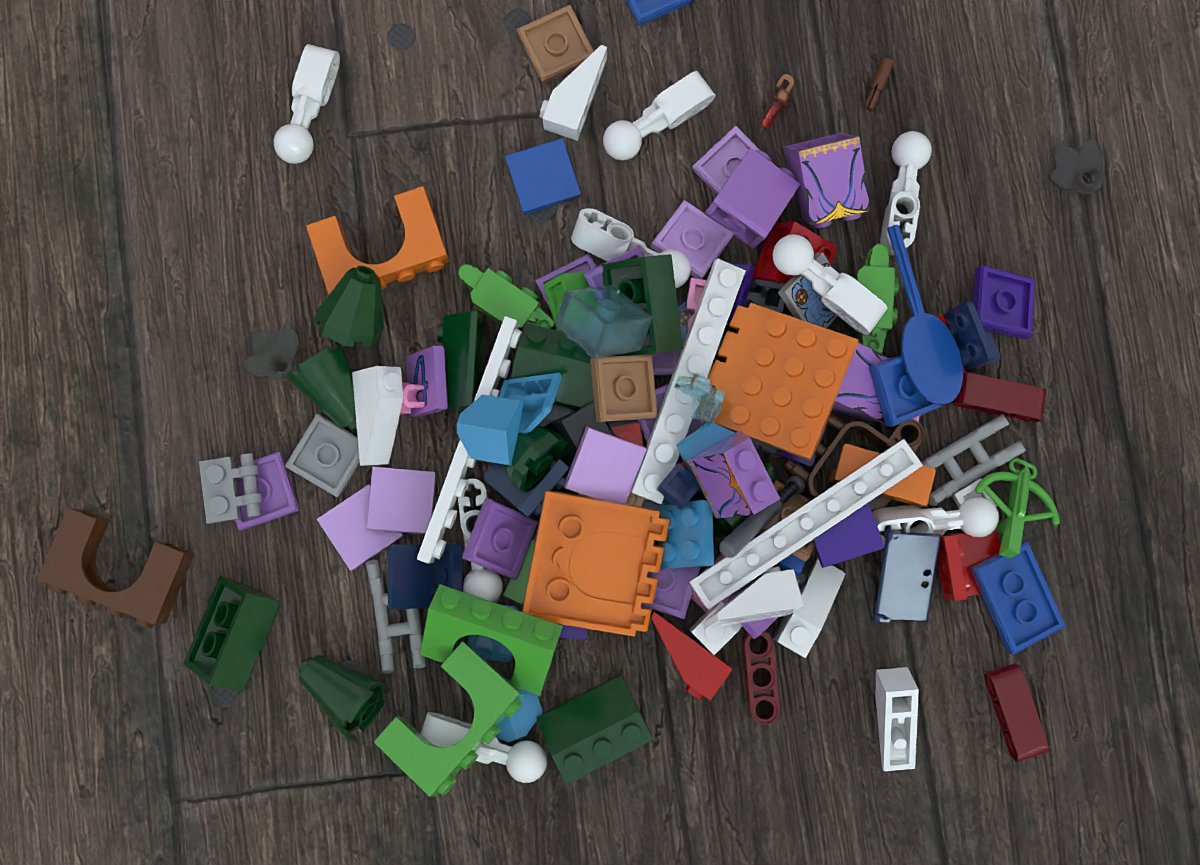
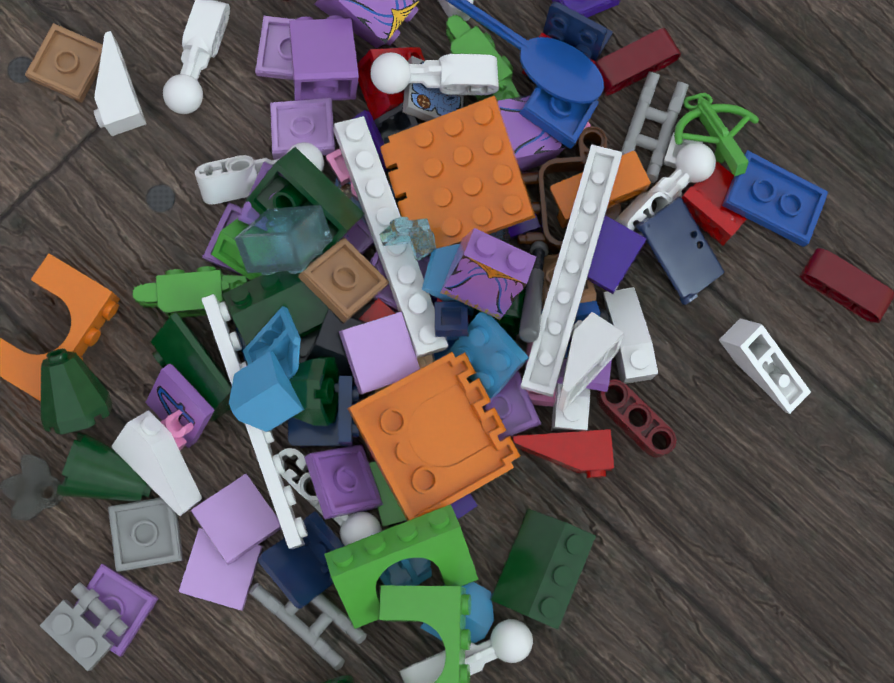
camera: 45 degrees left, 5 degrees down
blue tile [505,138,581,215] -> none

